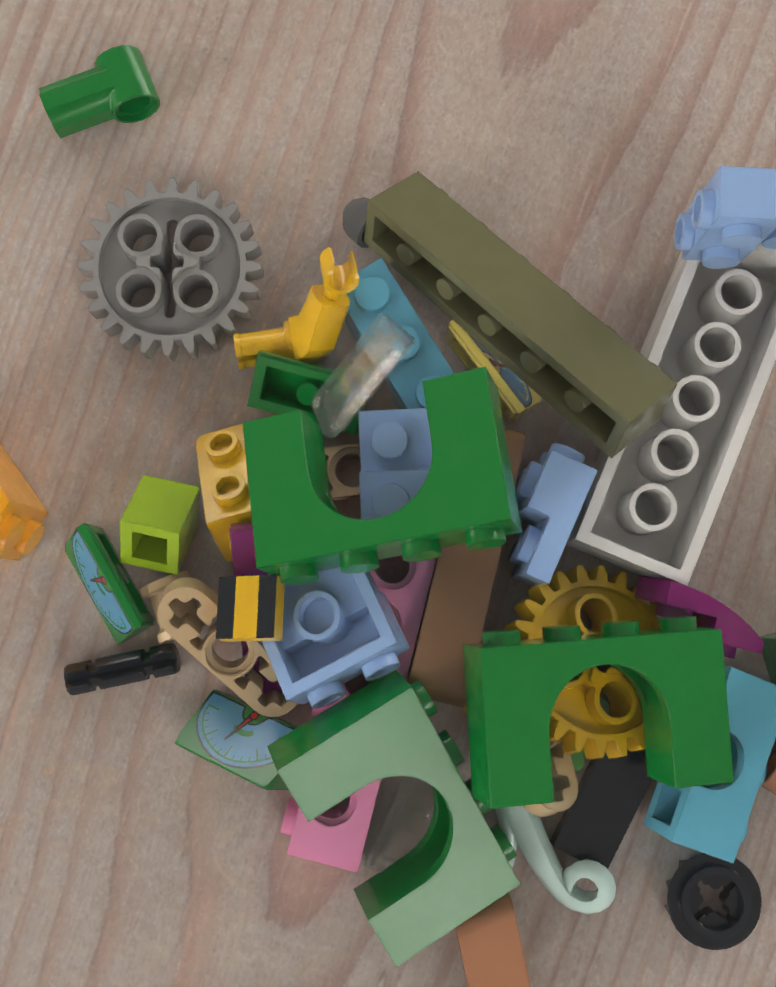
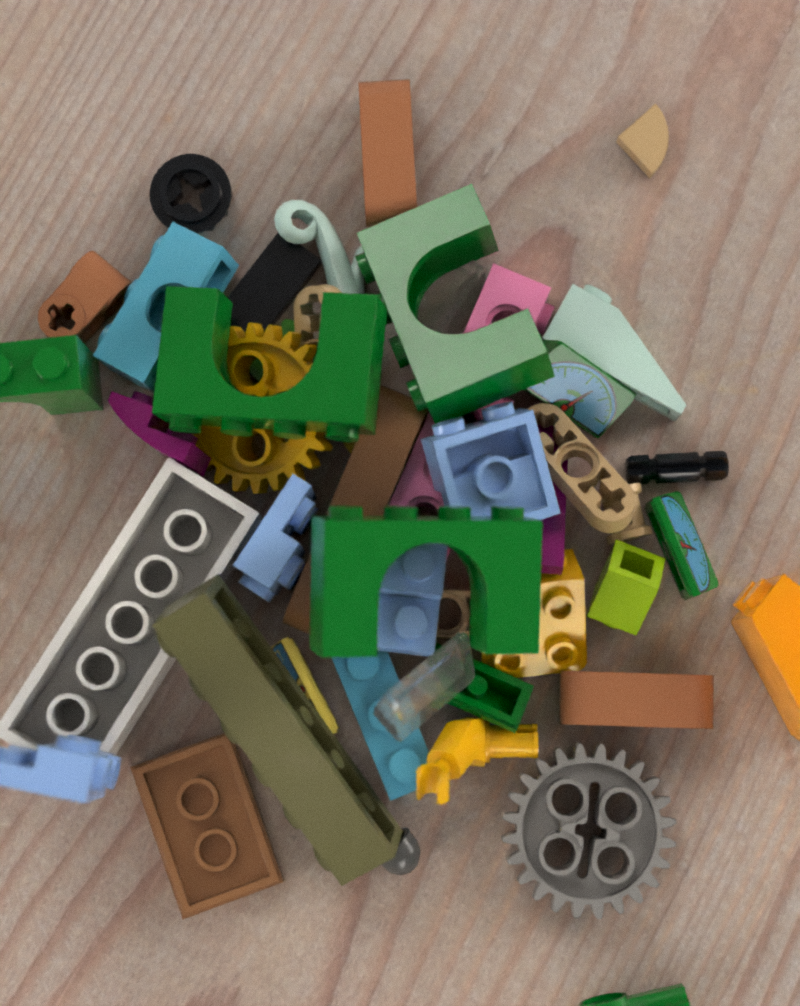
camera: 165 degrees left, 0 degrees up
tile [216,575,285,642] -> none
none -> medium nougat tile [130,733,285,919]
none -> light aqua slope [542,284,686,421]
none -> nougat beam [559,671,714,729]

